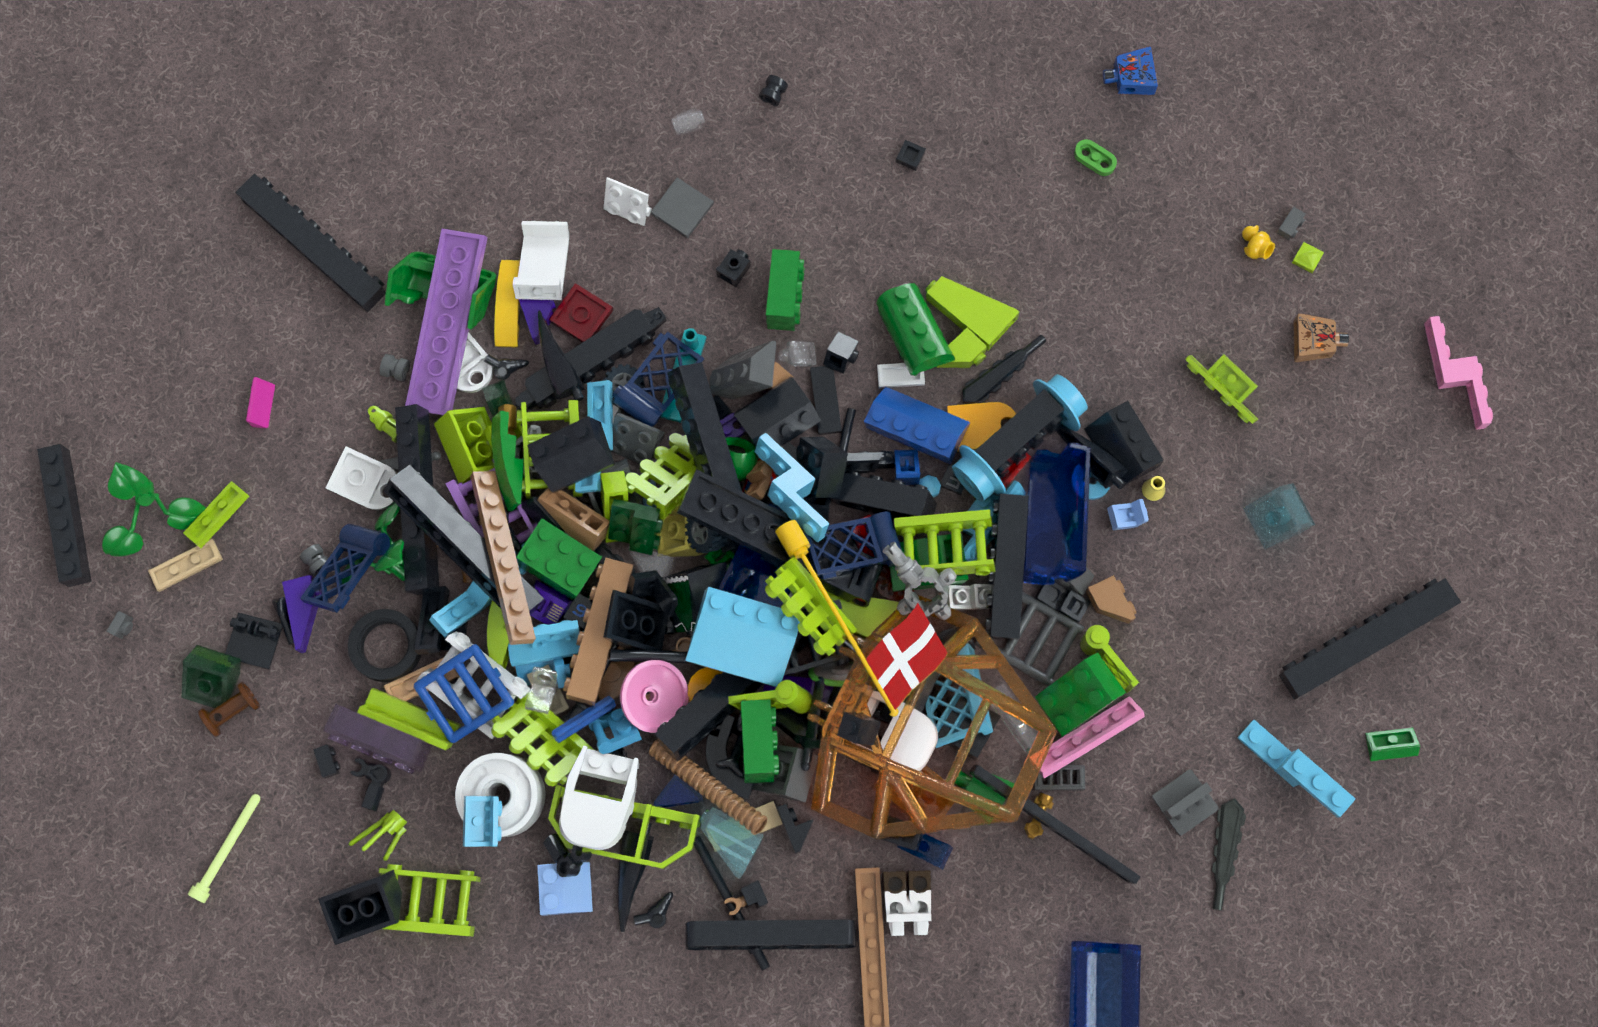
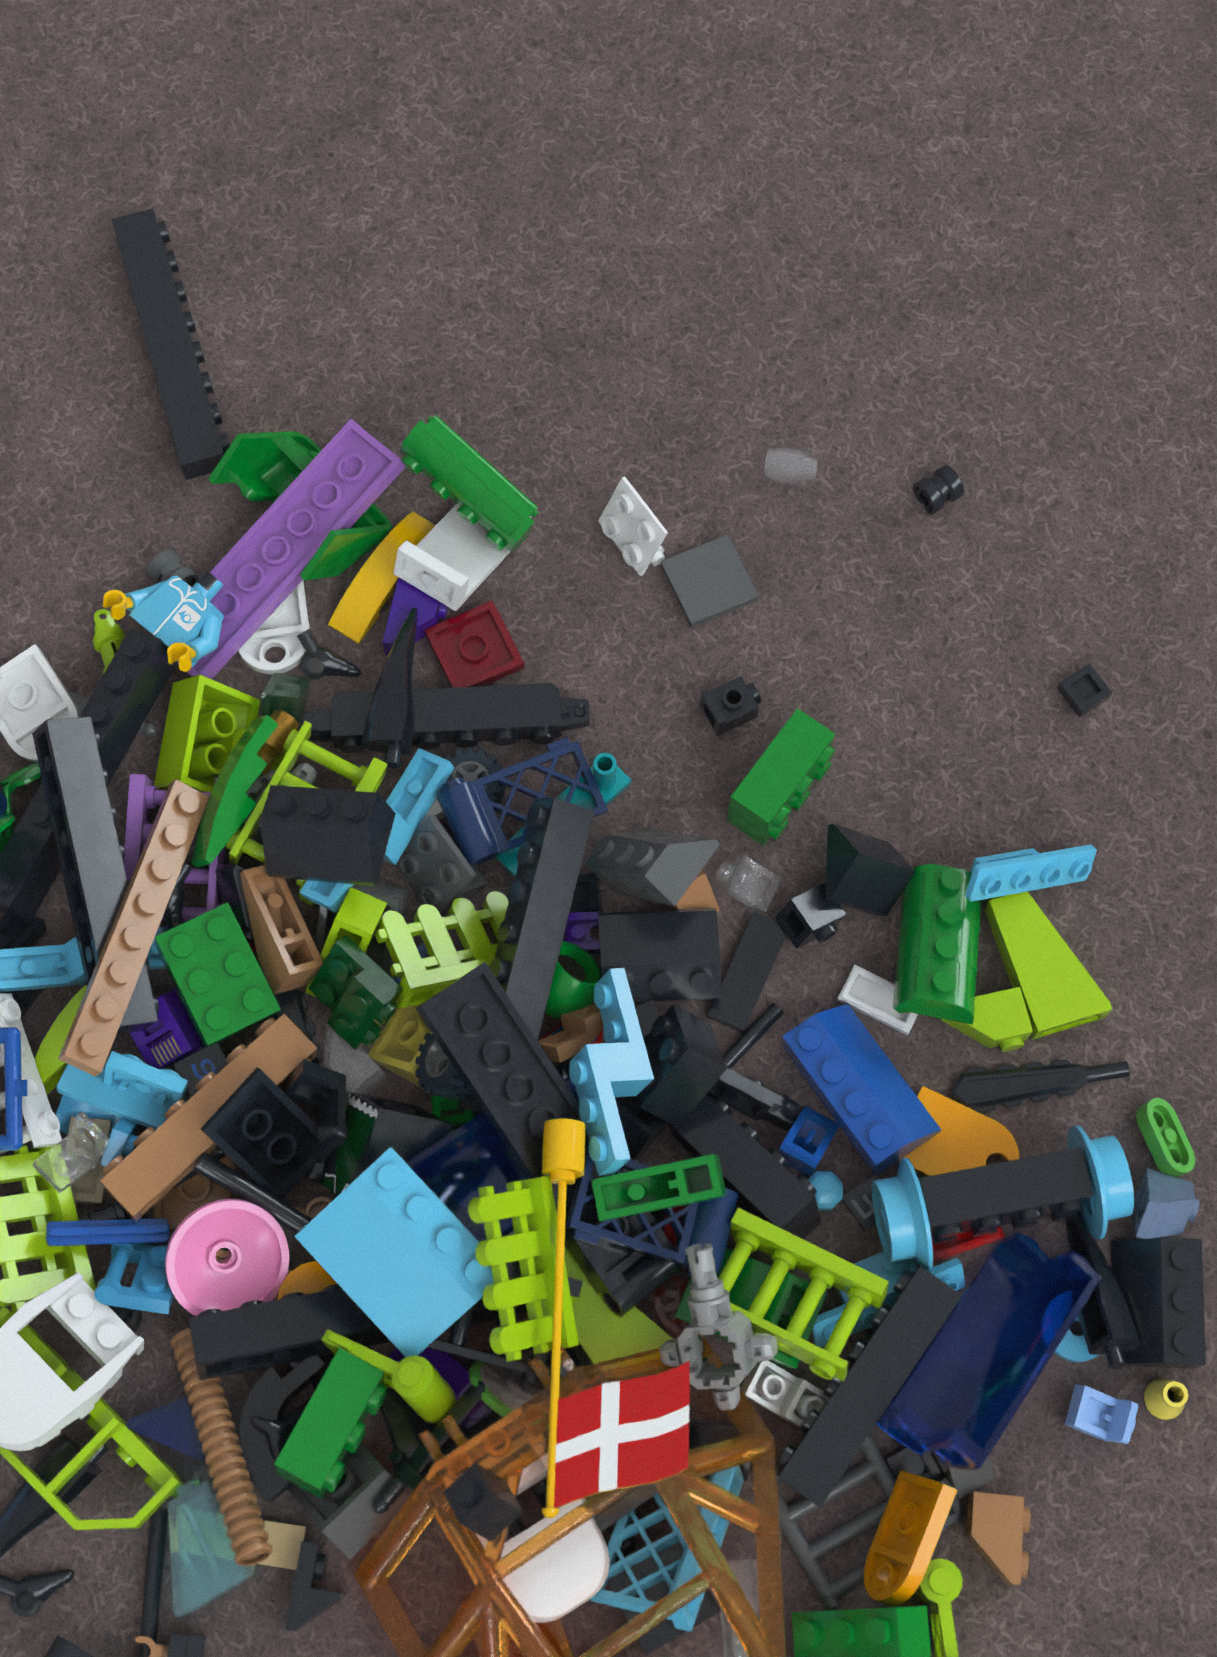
camera: 25 degrees right, 5 degrees down
none -> medium azure torso [103,571,224,672]
none -> green container [400,415,539,553]
none -> green slope [591,1154,727,1221]
none -> black slope [825,824,915,916]
none -> light orange tile [864,1470,957,1607]
none -> medium azure bracket [965,845,1097,902]
none -> sand blue slope [1134,1168,1200,1239]
none -> bright green plate [1136,1098,1195,1178]

